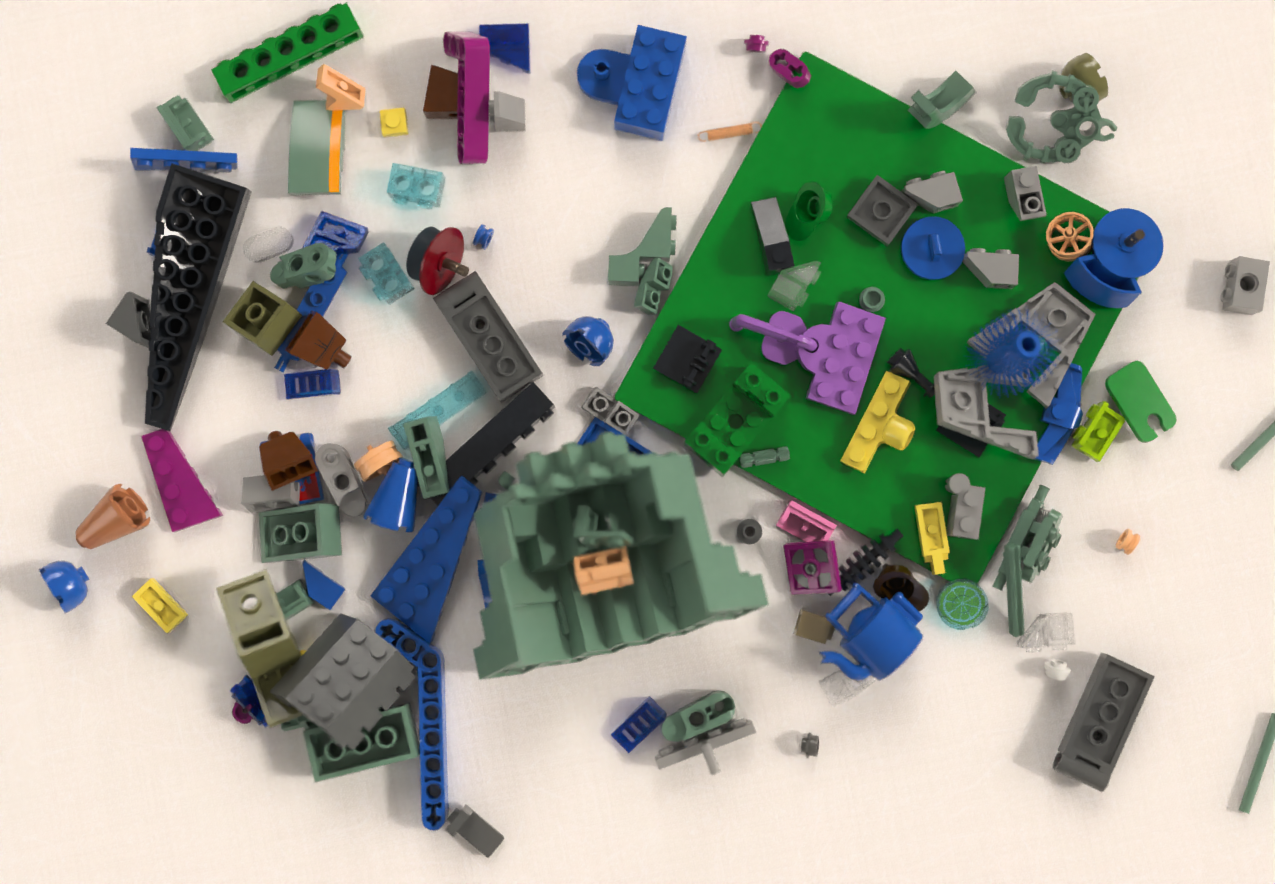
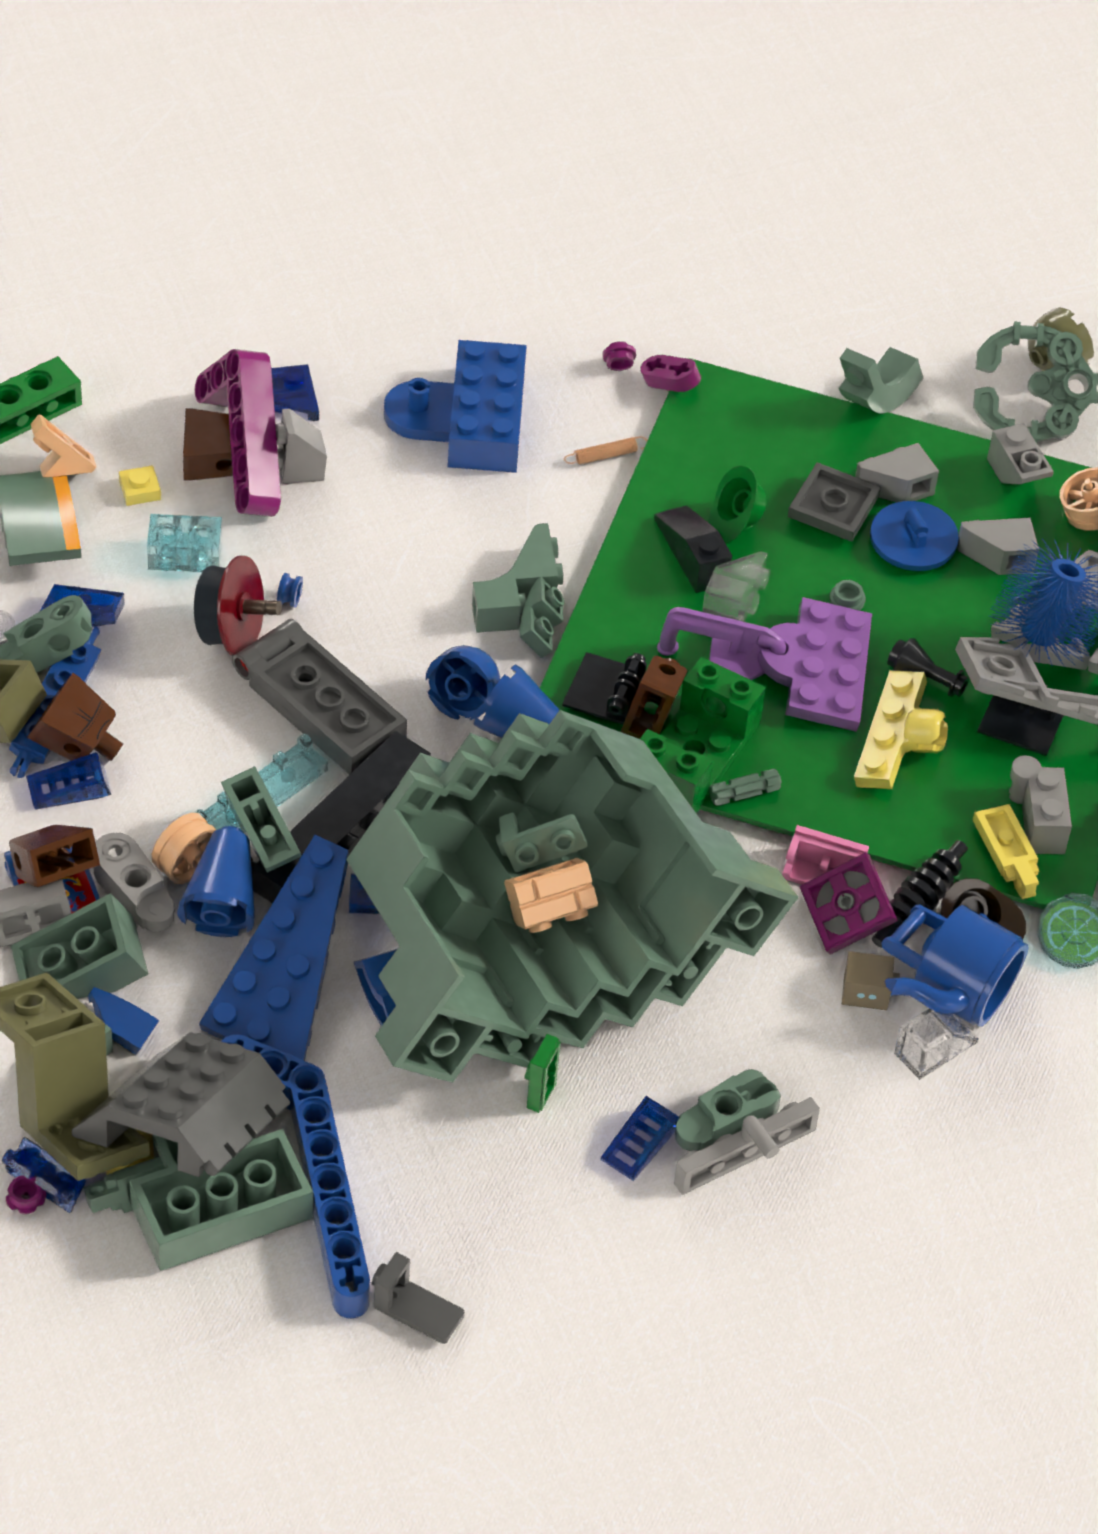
camera: 15 degrees left, 35 degrees down
clear light blue brick [358,242,415,305] -> none
dark grey plate [801,732,819,758] -> none
none -> blue cone [473,664,559,738]
none -> green plate [525,1034,561,1113]
none -> reddish brown torso [620,656,687,739]

